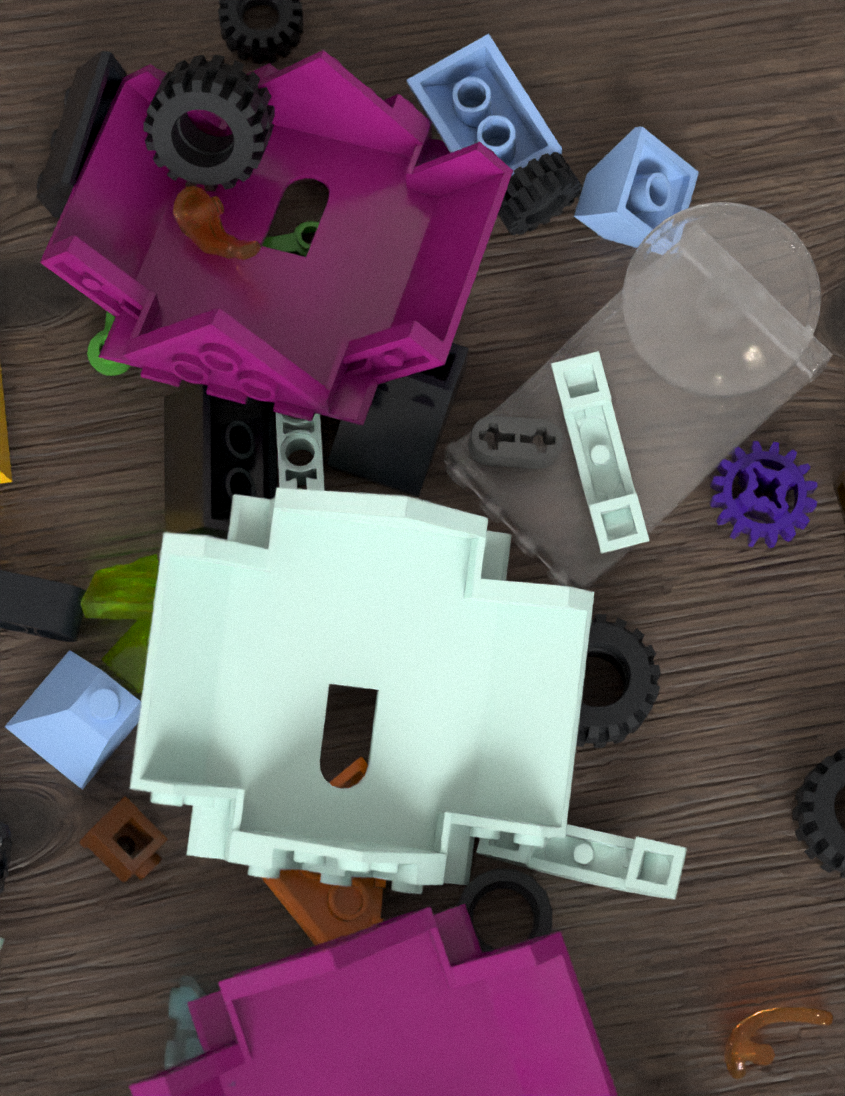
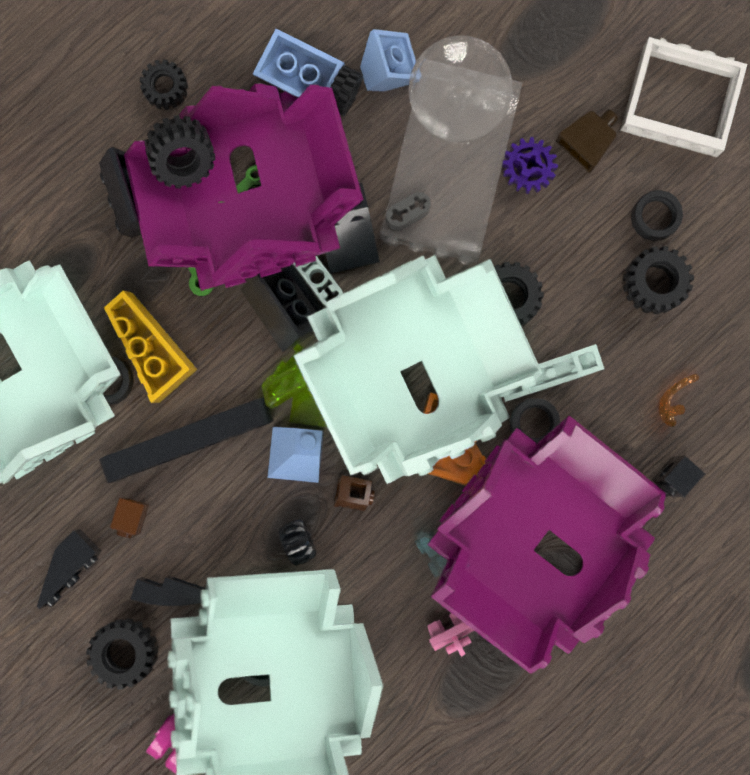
camera: 25 degrees left, 10 degrees up
clear orange piece [173,186,261,260] -> none
light aqua slope [551,351,649,554] -> none

